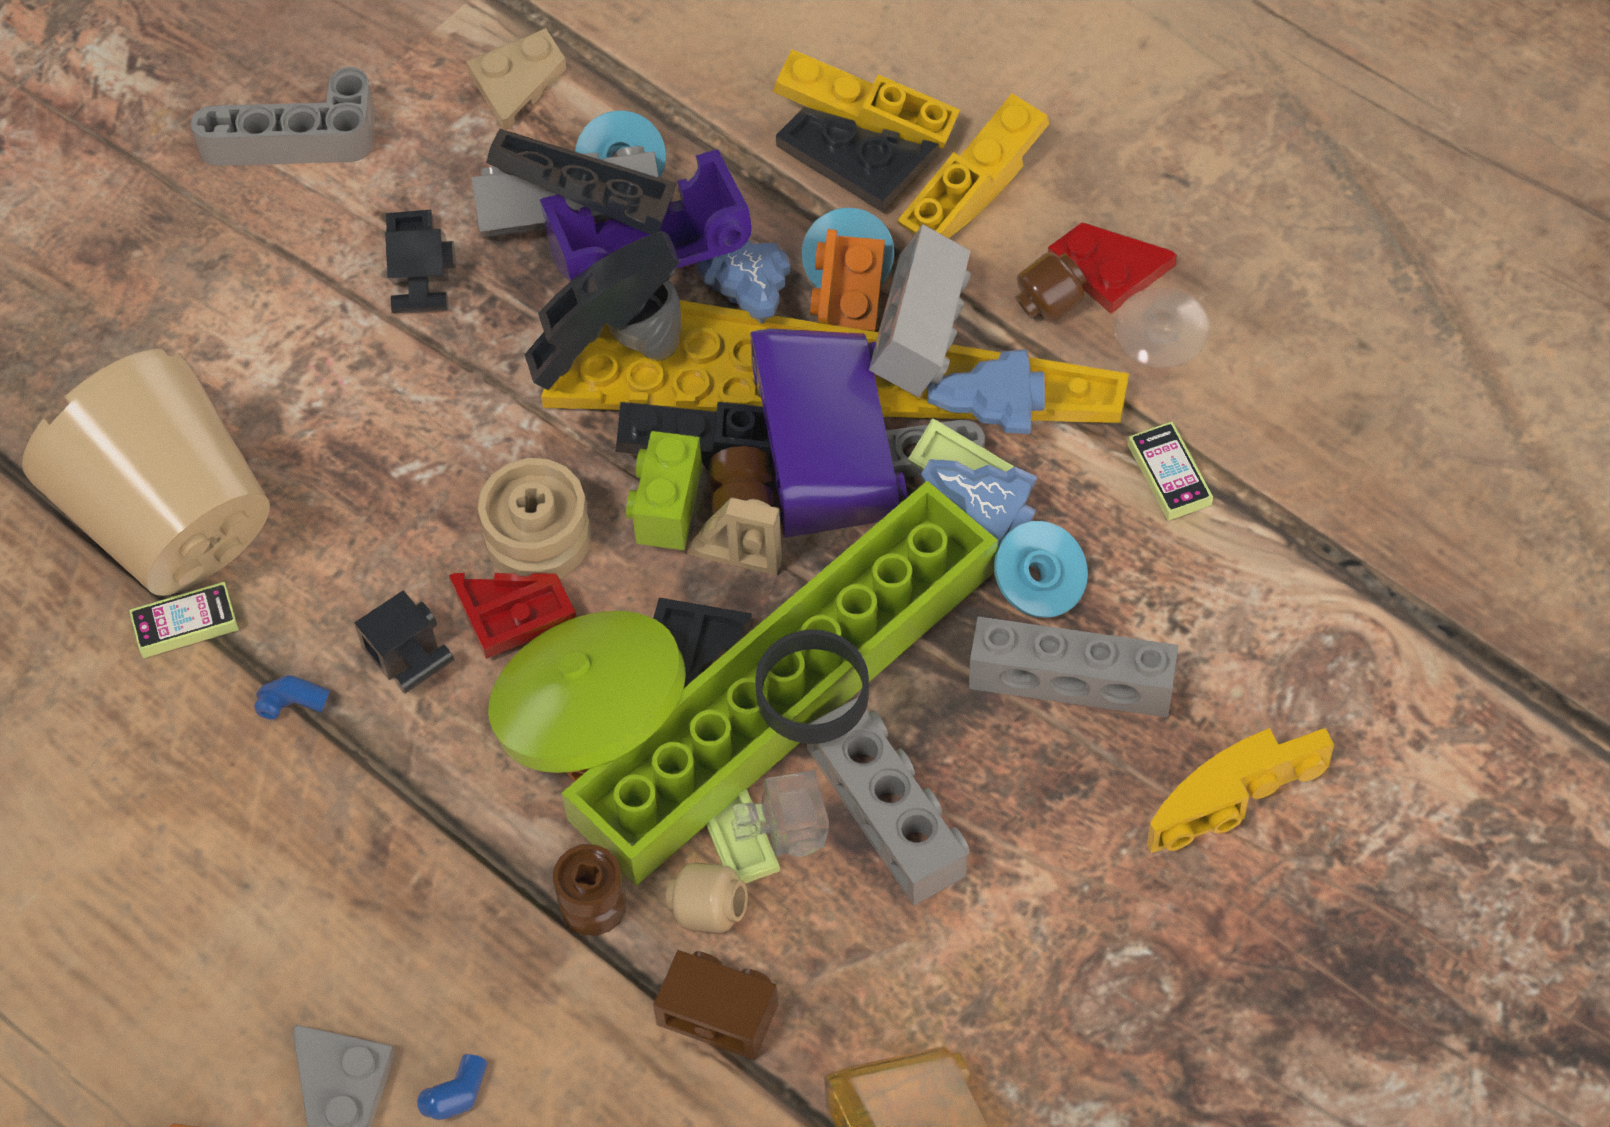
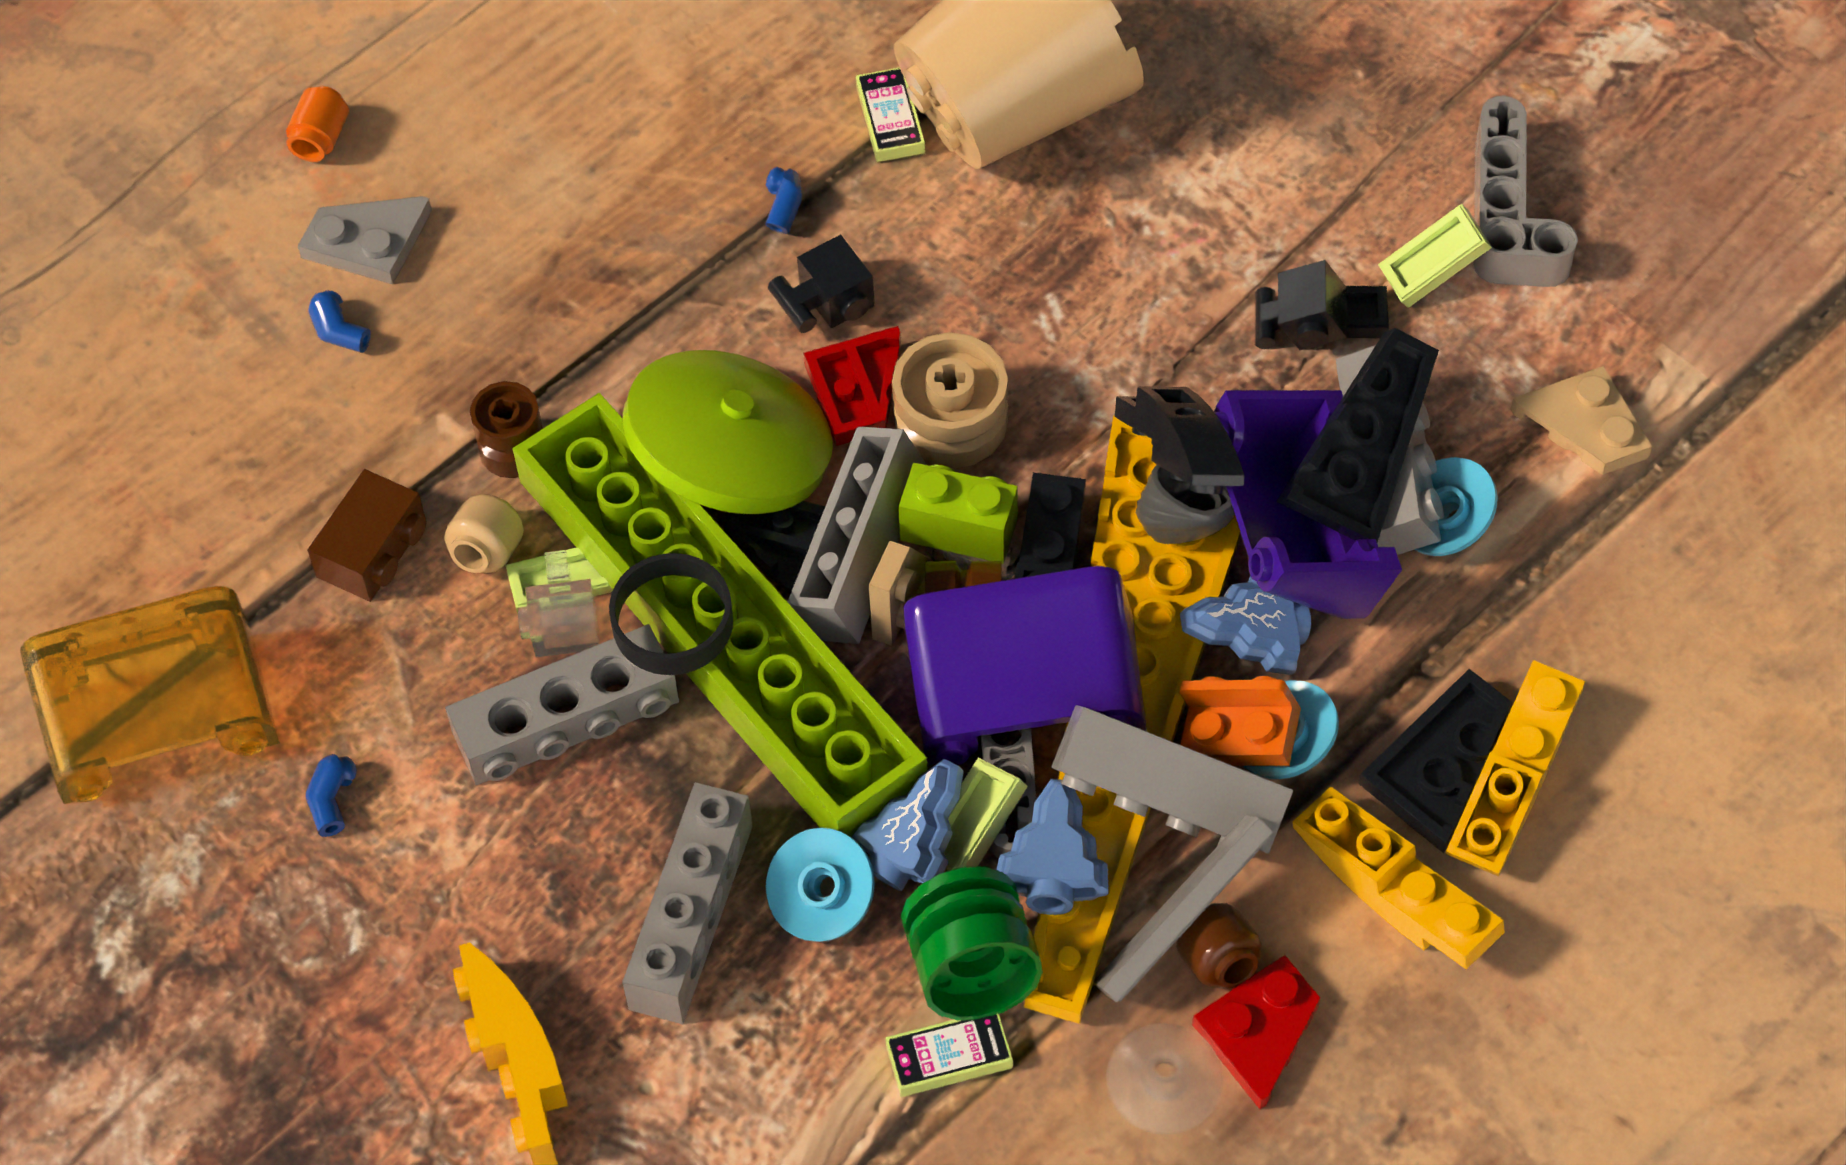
camera: 95 degrees right, 0 degrees up
none -> blue arm [305,754,356,837]
none -> light grey brick [788,427,926,644]
none -> green wheel [901,867,1043,1021]
none -> light grey tile [1093,814,1273,1002]
none -> yellowish green tile [1378,204,1492,308]

